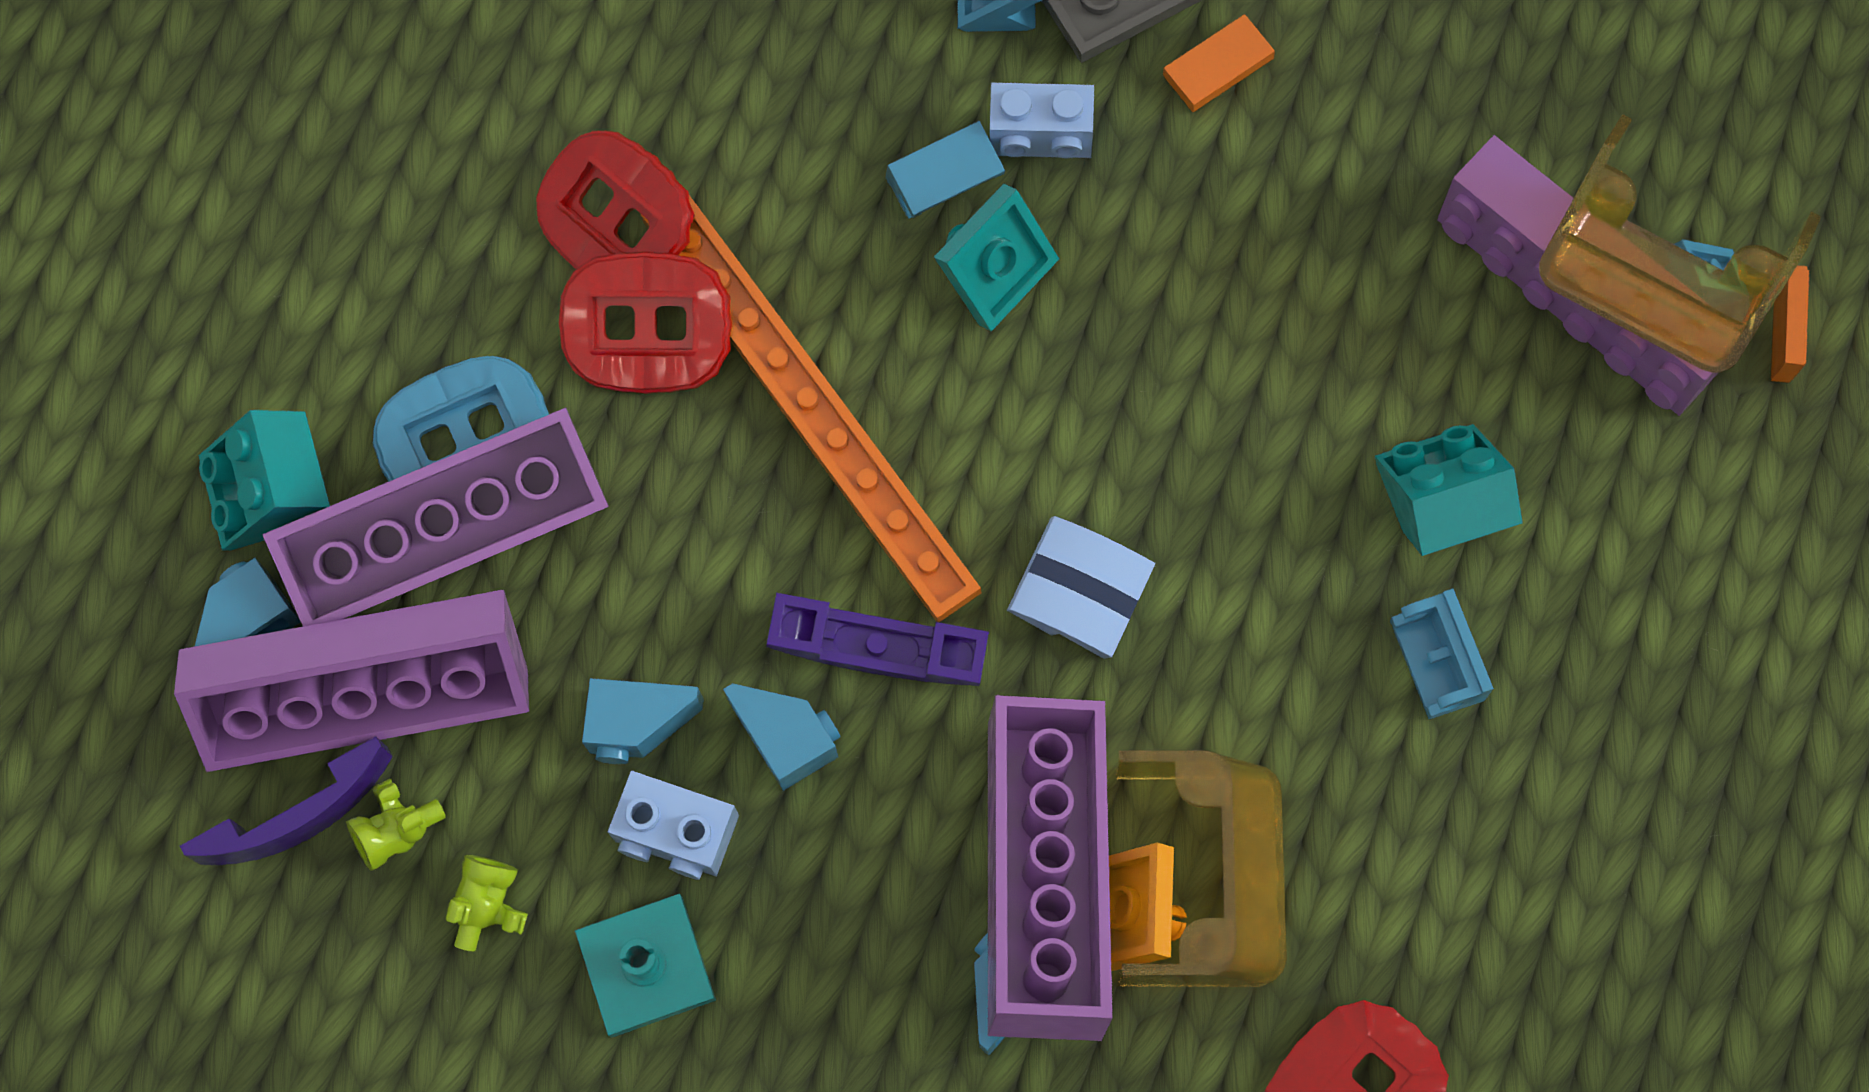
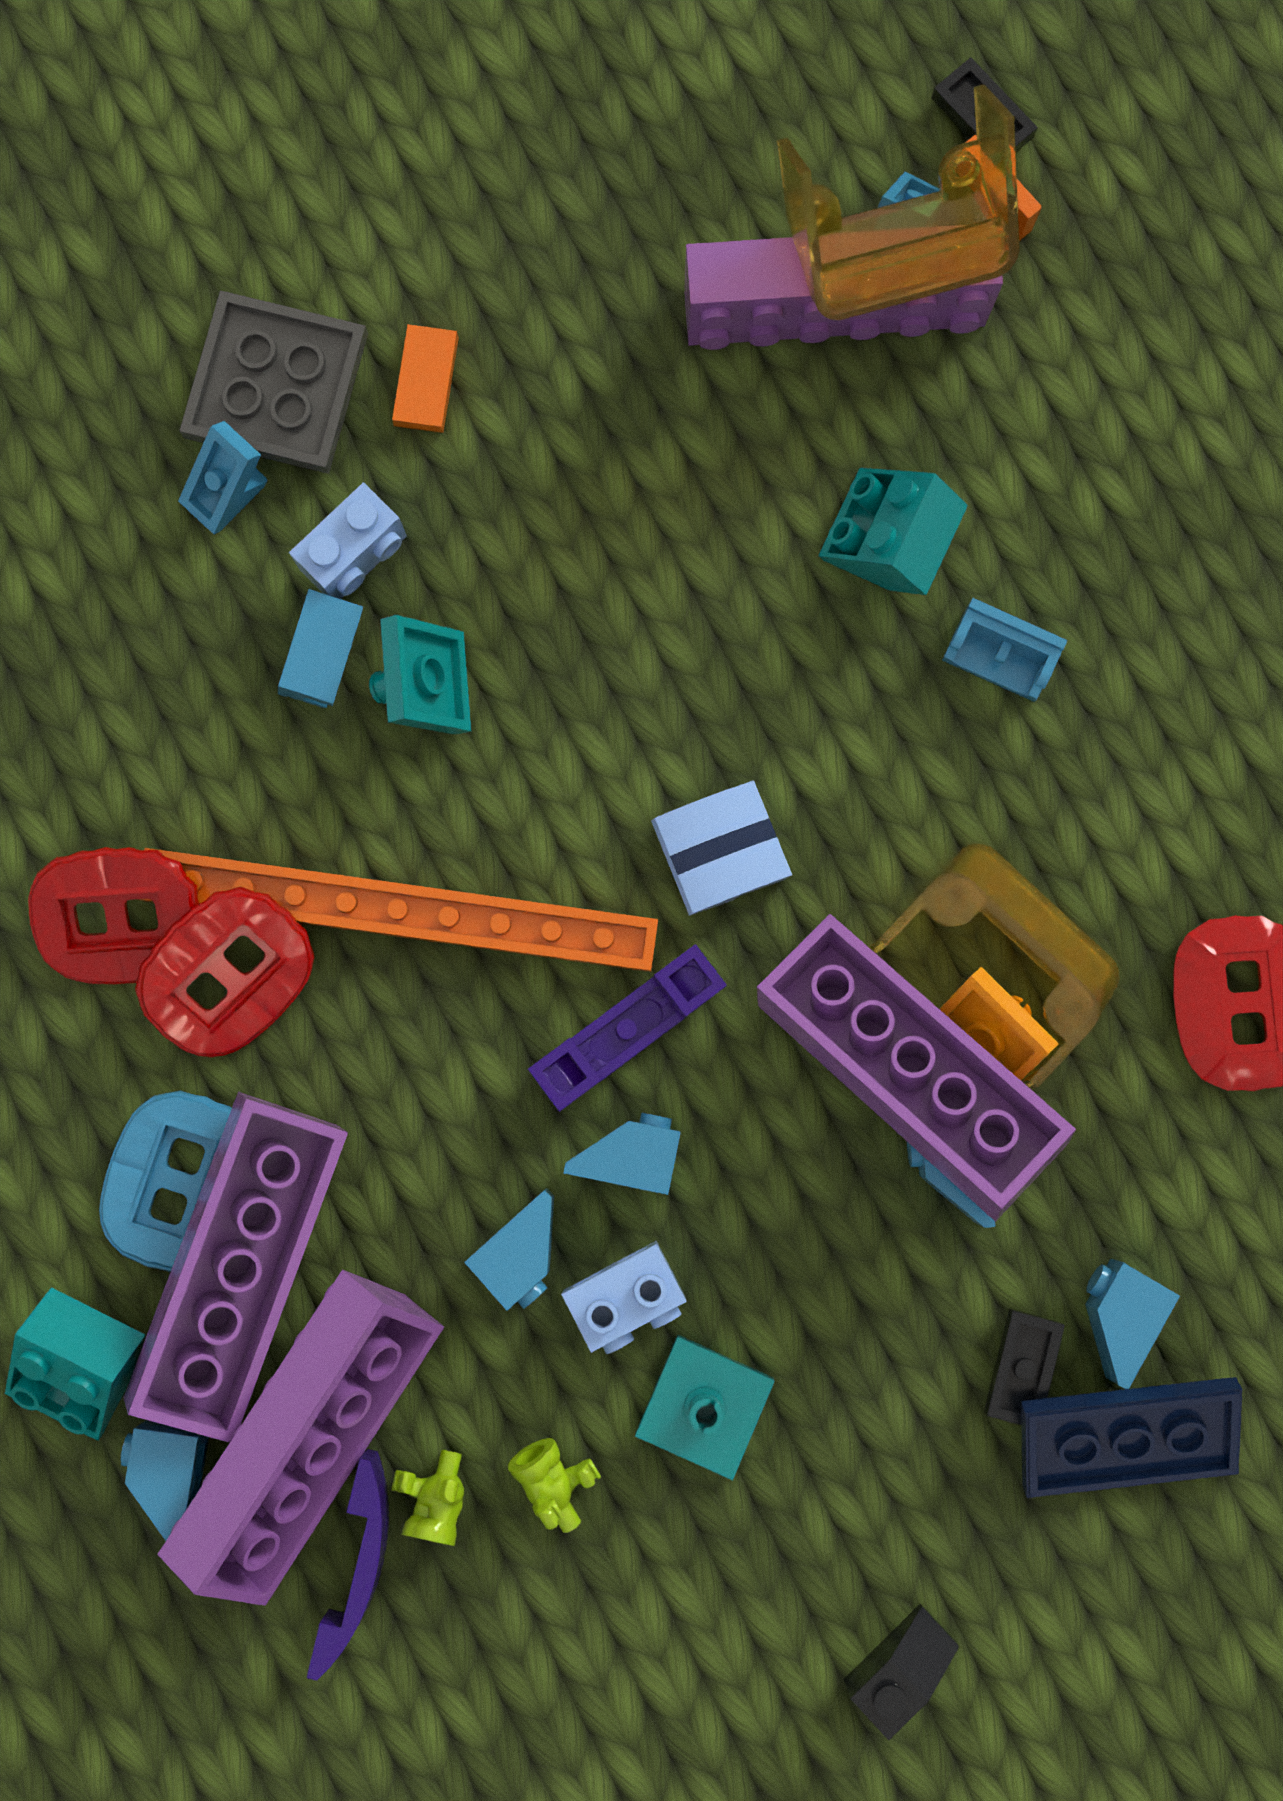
camera: 50 degrees left, 10 degrees up
none -> black plate [931,57,1038,163]

